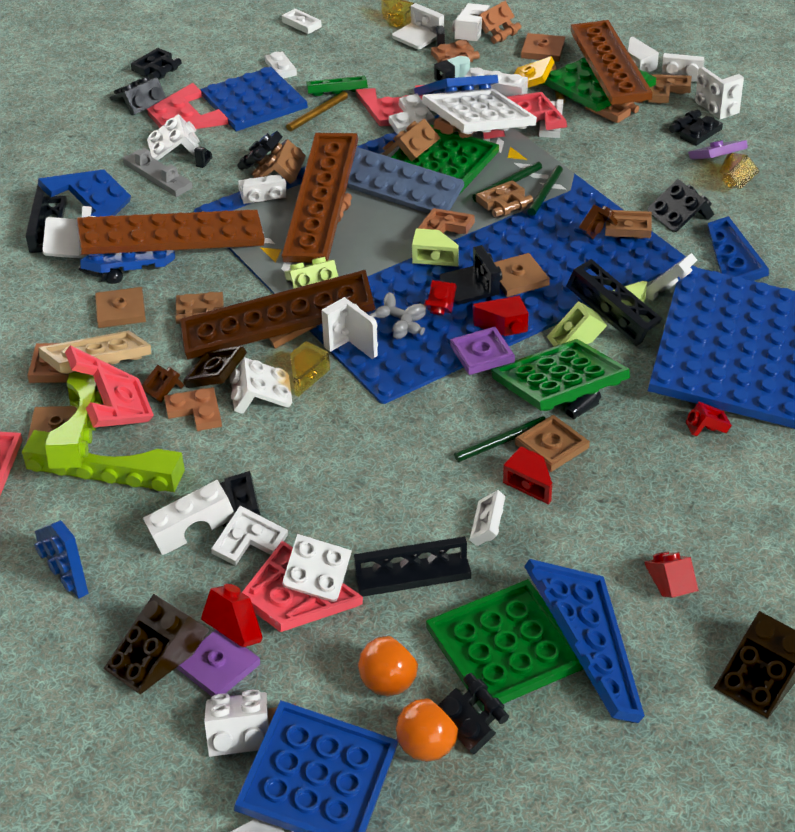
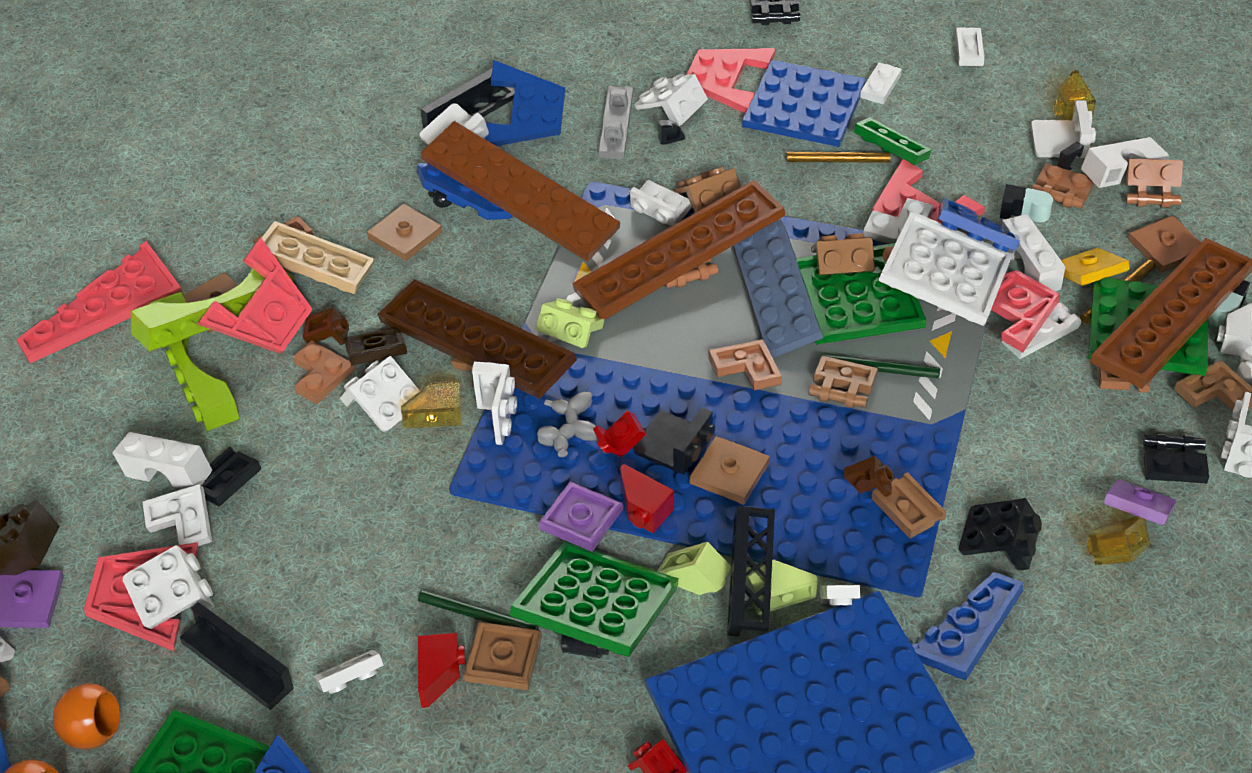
camera: 50 degrees right, 5 degrees up
blue plate [34,520,89,599] -> none
black bracket [110,76,166,115] -> none
medium nougat plate [176,292,224,324] -> none
red slope [201,584,263,647] -> none
black plate [237,131,283,170] -> none
yellowish green slope [412,228,459,267] -> none
dark green bar [527,165,563,216] -> none

